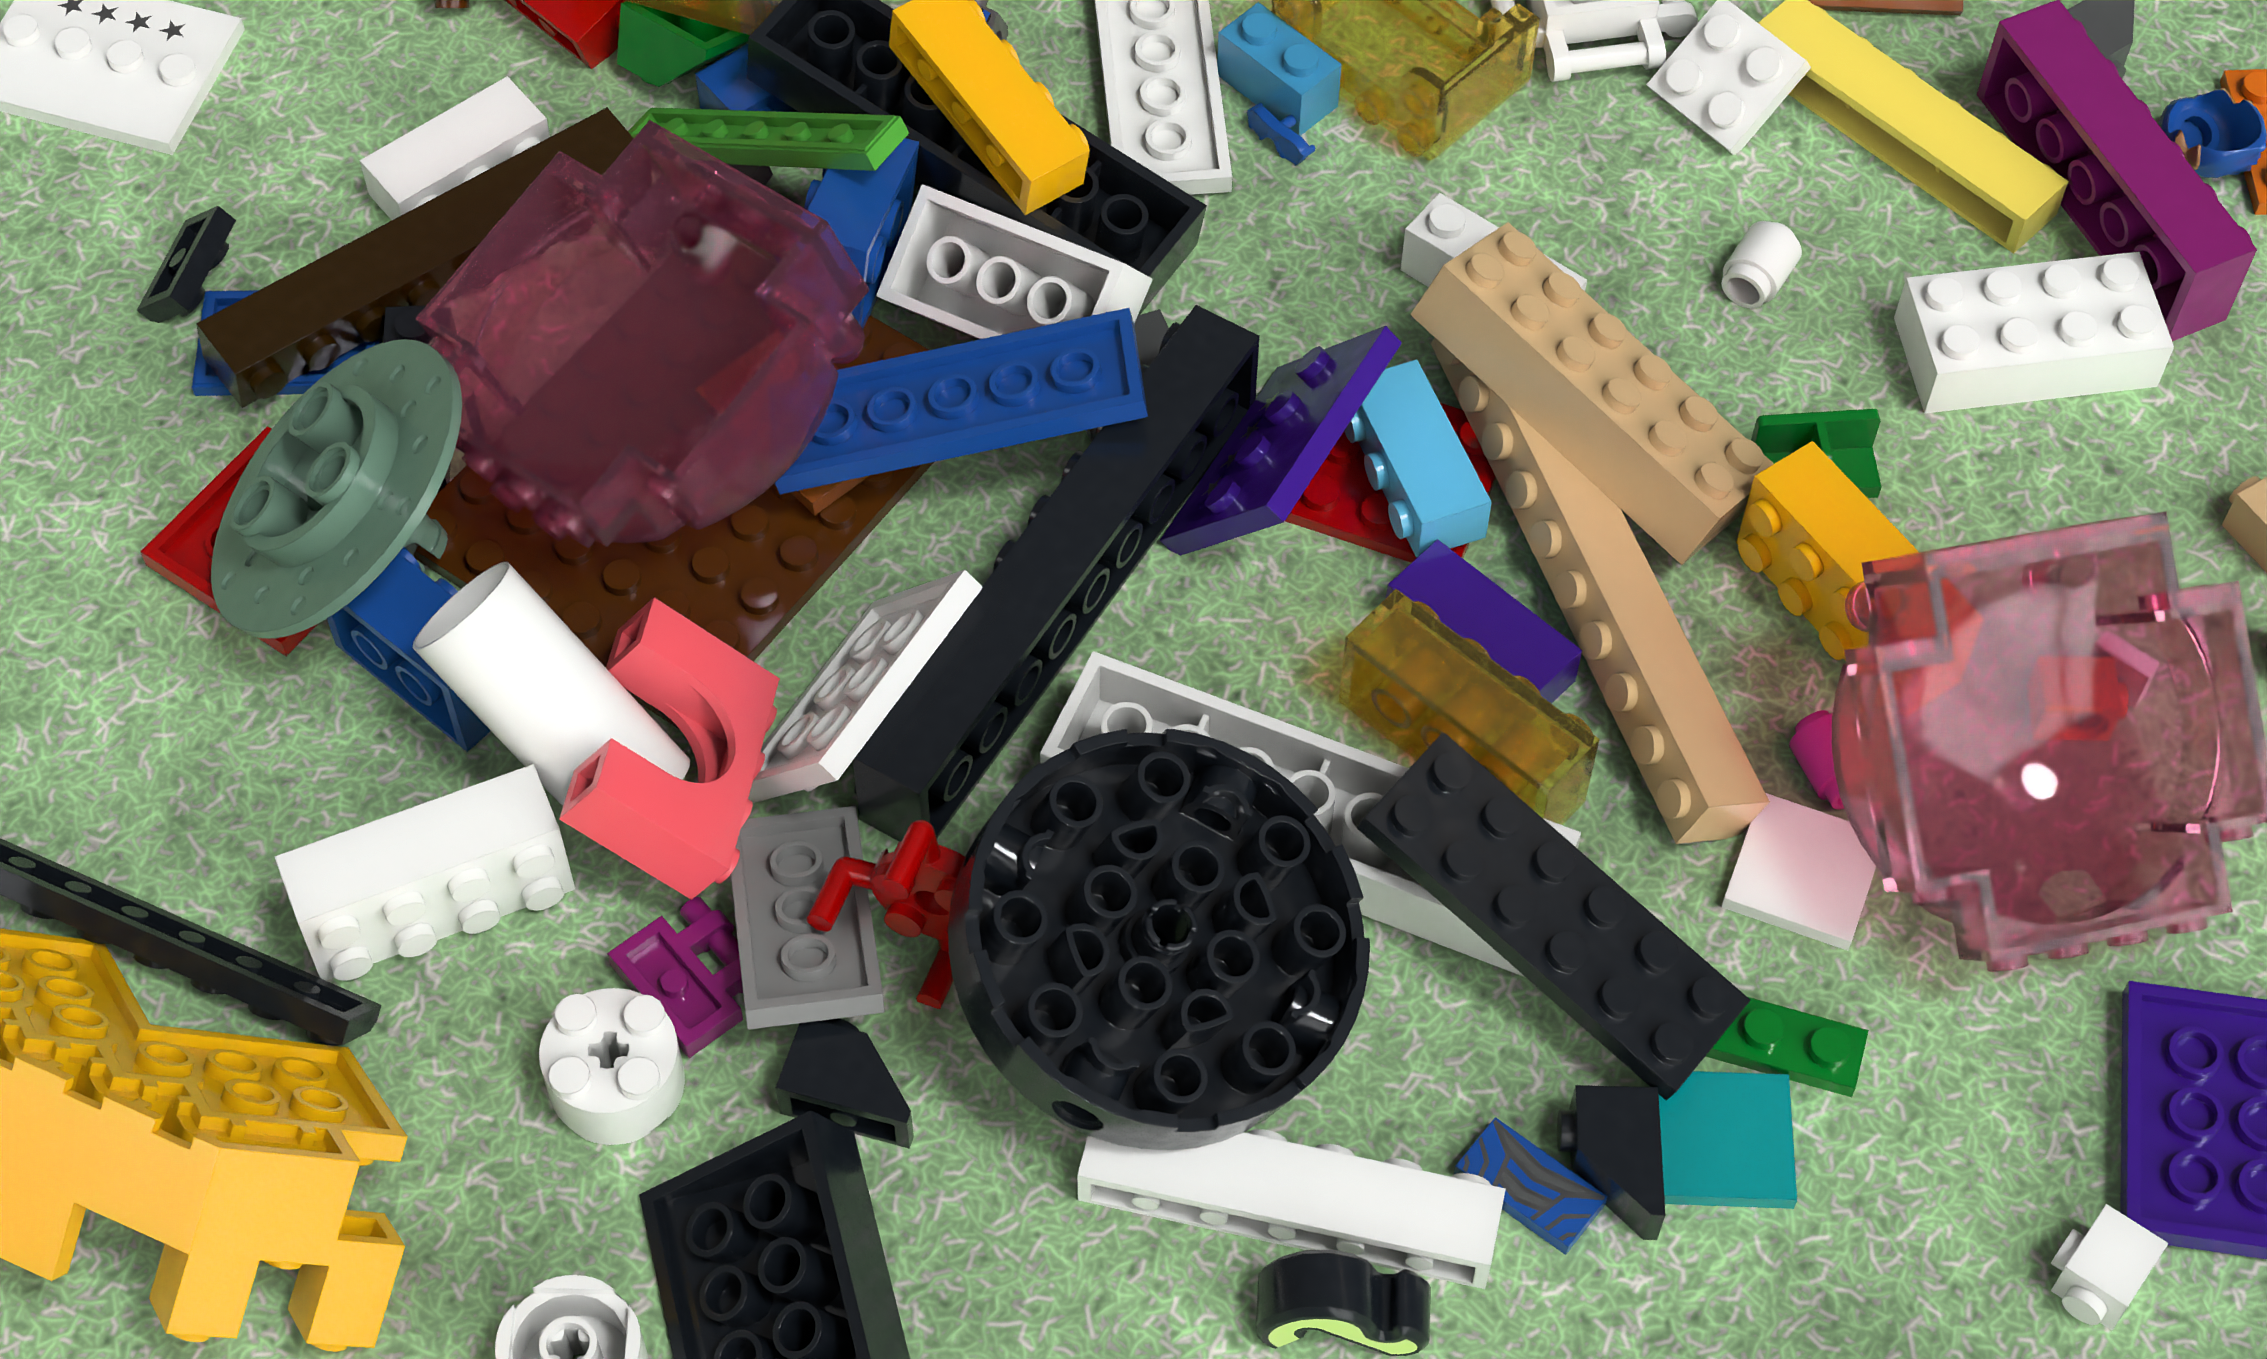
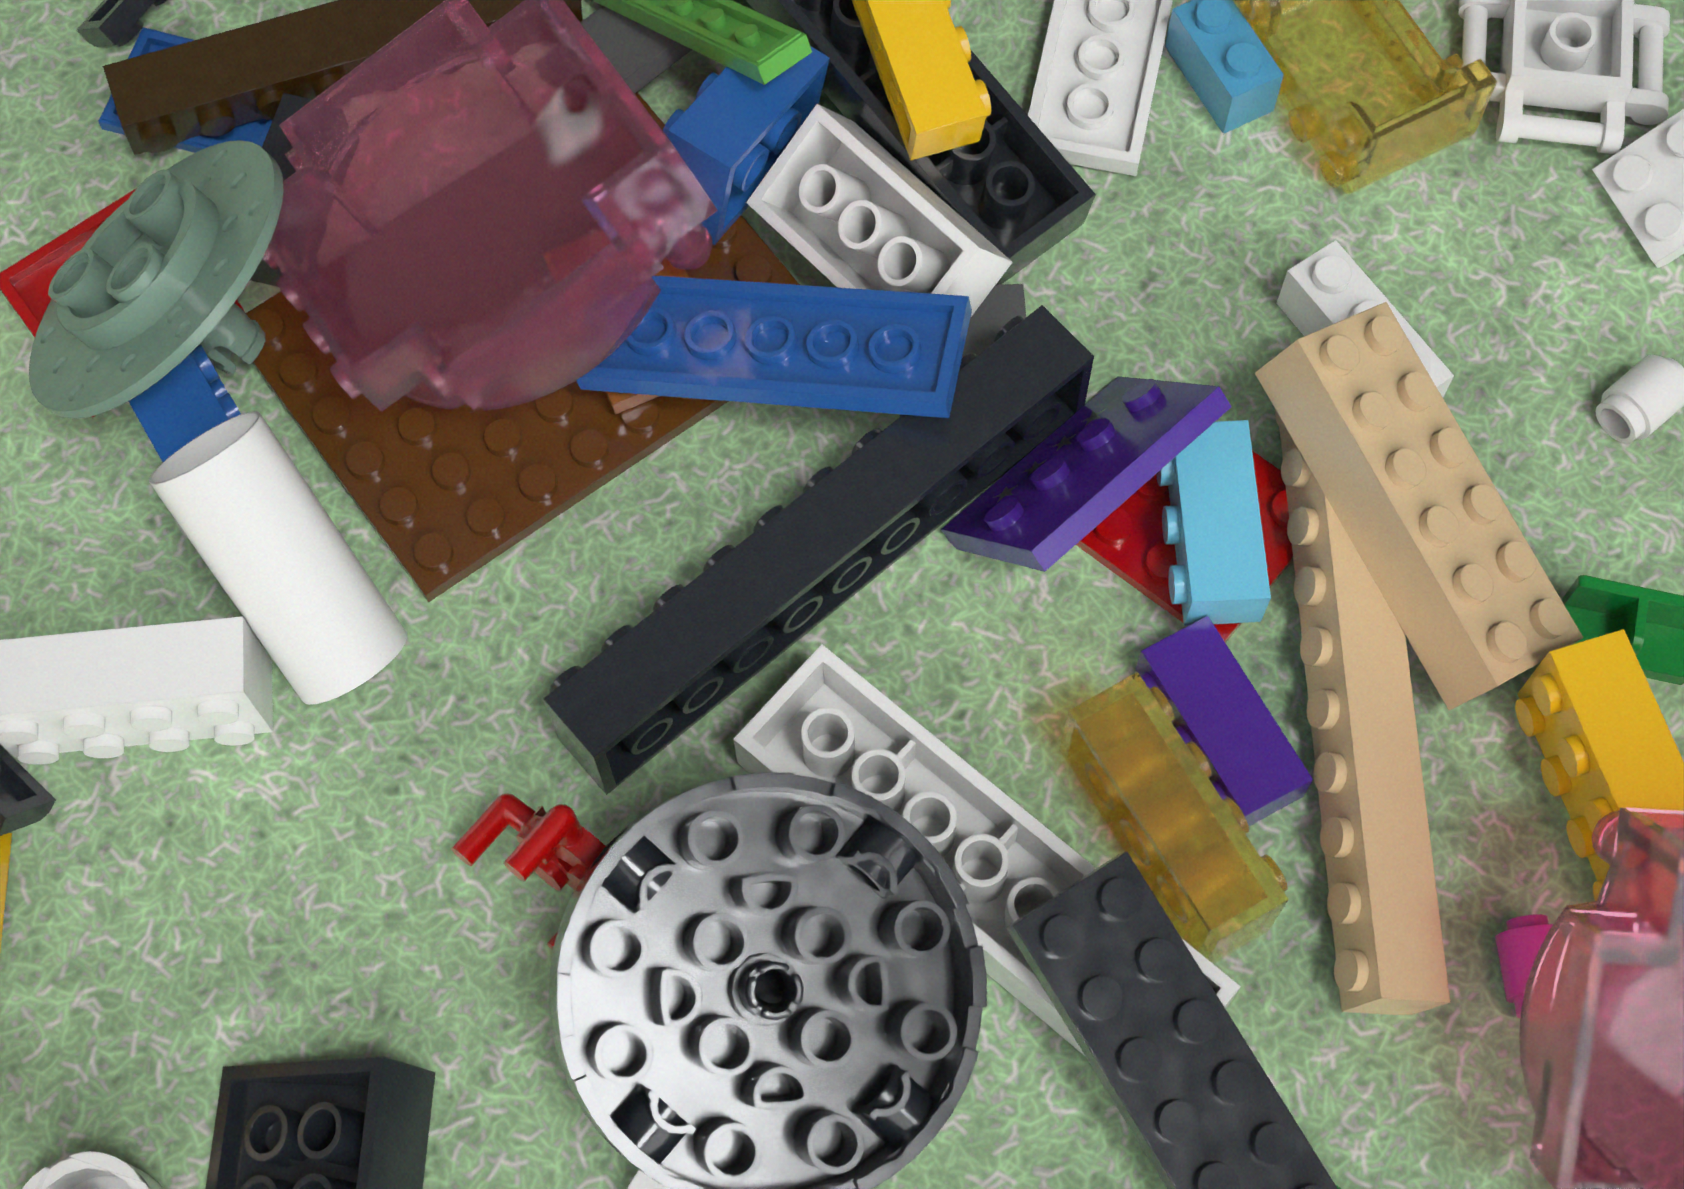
camera: 20 degrees right, 10 degrees up
white brick [539,988,685,1145] -> none
coral arch [559,597,780,900] -> none
magenta plate [607,896,743,1058] -> none
light grey plate [731,806,885,1030] -> none
white plate [748,570,983,803] -> none
black slope [775,1018,914,1149] -> none
blue piece [1247,103,1316,166] -> none
white tile [1722,793,1887,951] -> none

